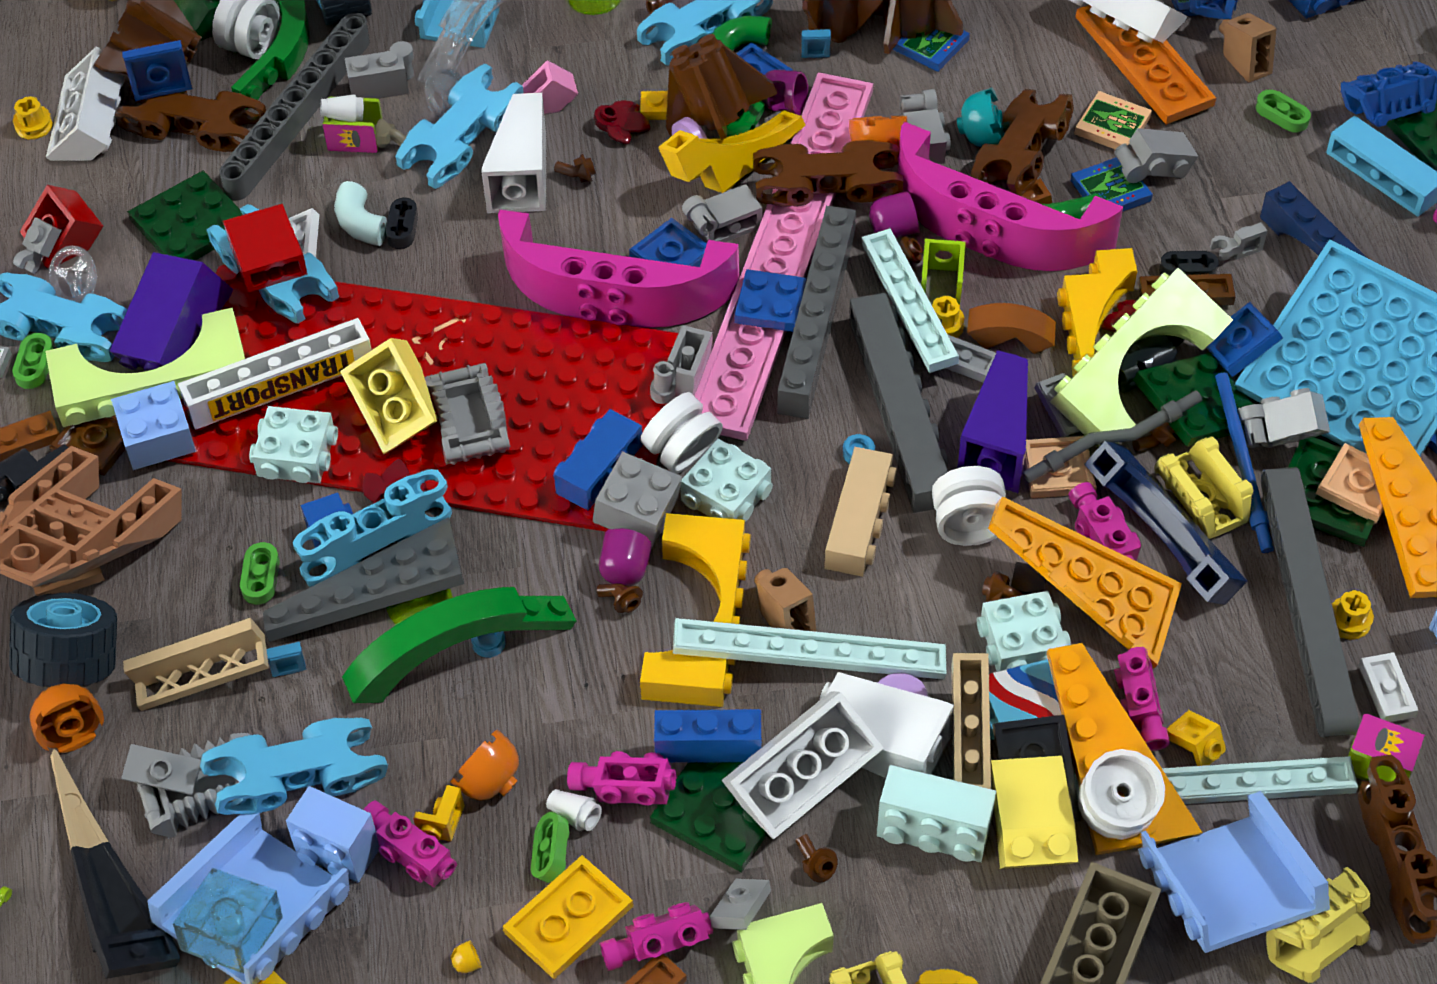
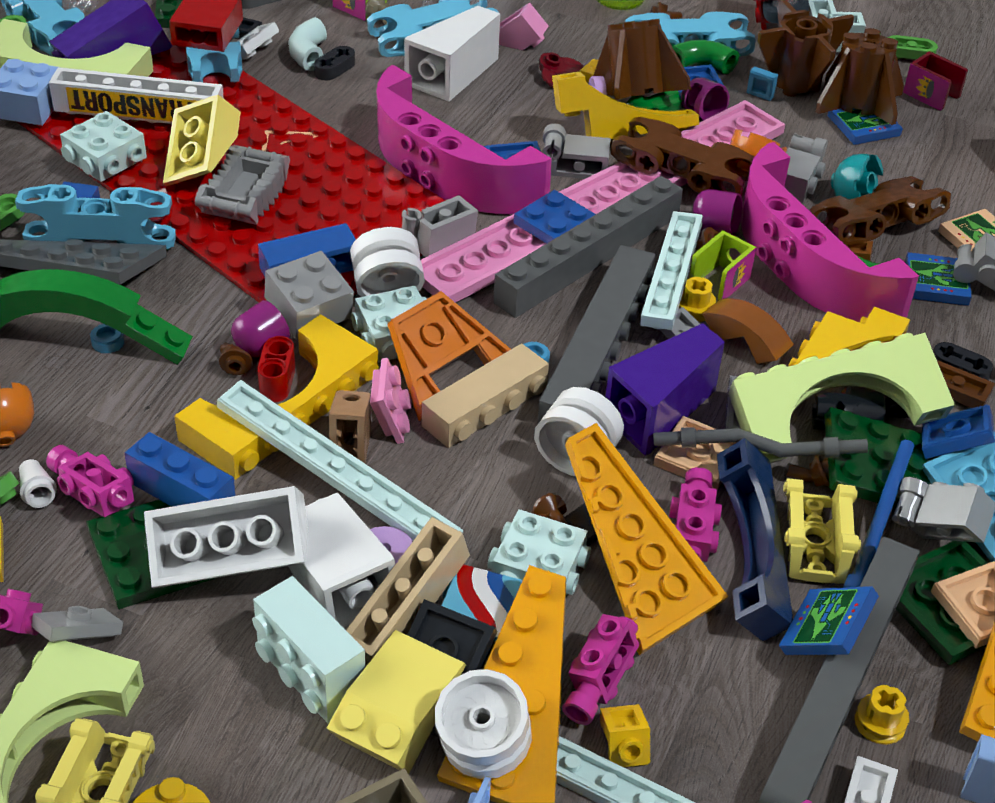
camera: 30 degrees right, 10 degrees down
reddish brown plate [554,154,596,182] -> none
reddish brown plate [795,834,838,883] -> none
none -> red beam [258,336,295,402]
none -> bright pink piece [370,358,412,444]
none -> orange wing [387,291,511,421]
none -> blue tile [779,586,879,655]

